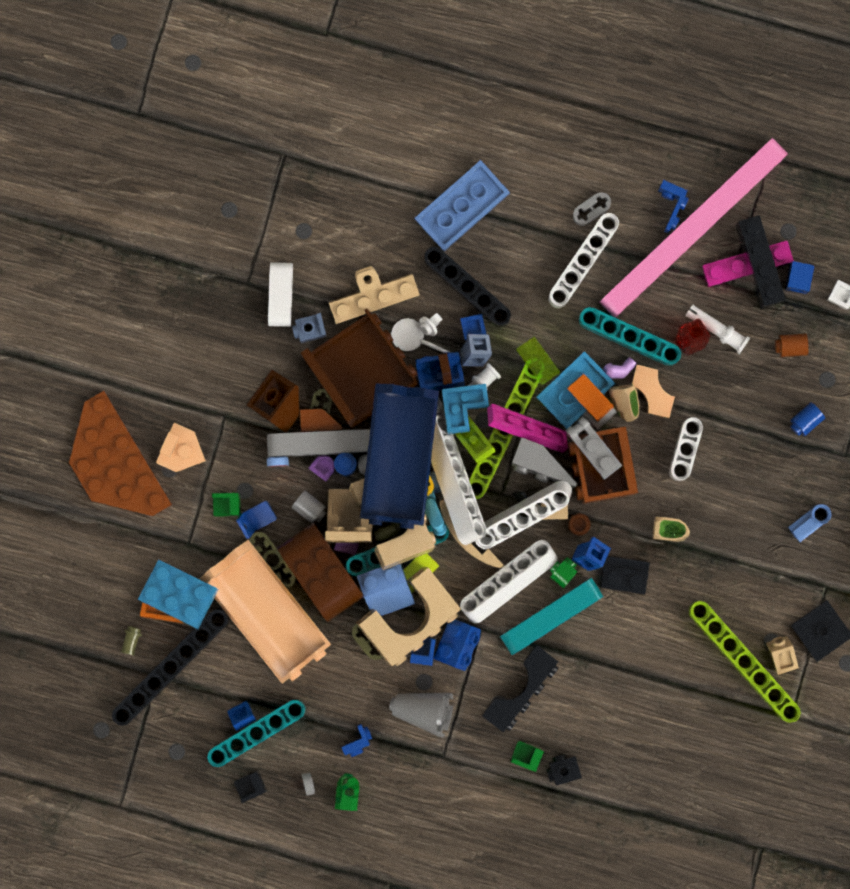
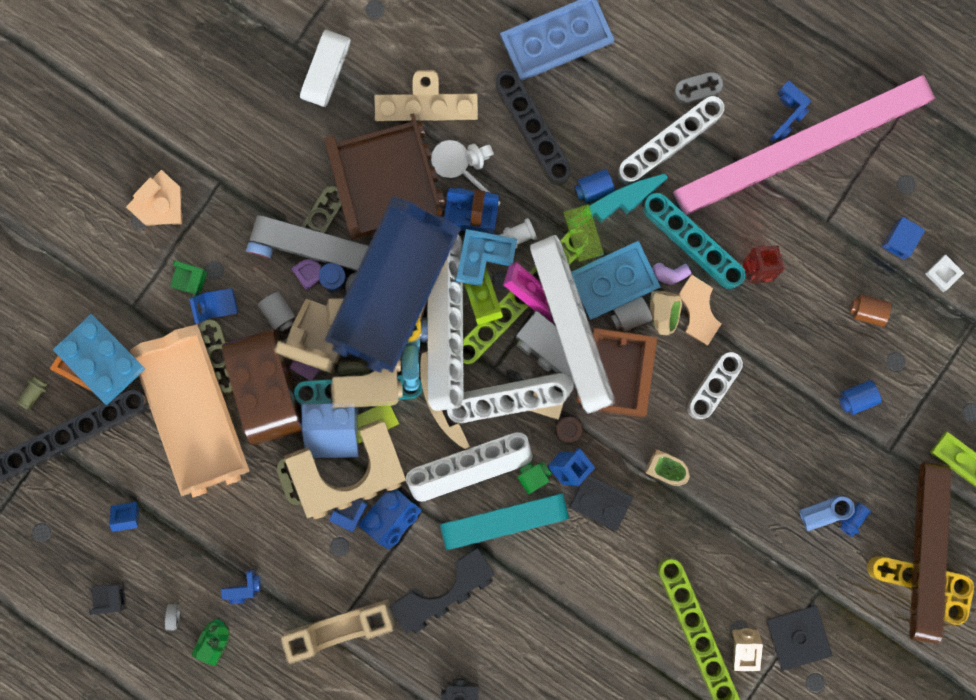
camera: 15 degrees right, 0 degrees up
dark orange plate [69,391,172,516] -> none
teal beam [207,699,306,767] -> none
reddish brown slope [246,370,299,433] -> none
sand blue brick [292,313,327,343] -> none
dark orange tile [300,409,343,432] -> none
light grey cone [389,693,453,738] -> none
blue plate [460,314,486,341] -> none
sand blue brick [460,334,492,367] -> none
green panel [510,741,544,772] -> none
light grey plate [565,416,622,480] -> none
orange tile [567,374,614,422] -> none
white pin [685,304,750,355] -> none
dark pink plate [702,241,794,287] -> none
black arch [735,215,786,309] -> none
none -> tan arch [281,599,396,664]
none -> white beam [530,235,614,413]
none -> teal slope [568,174,668,230]
none -> blue brick [574,169,615,204]
none -> blue pin [840,502,871,537]

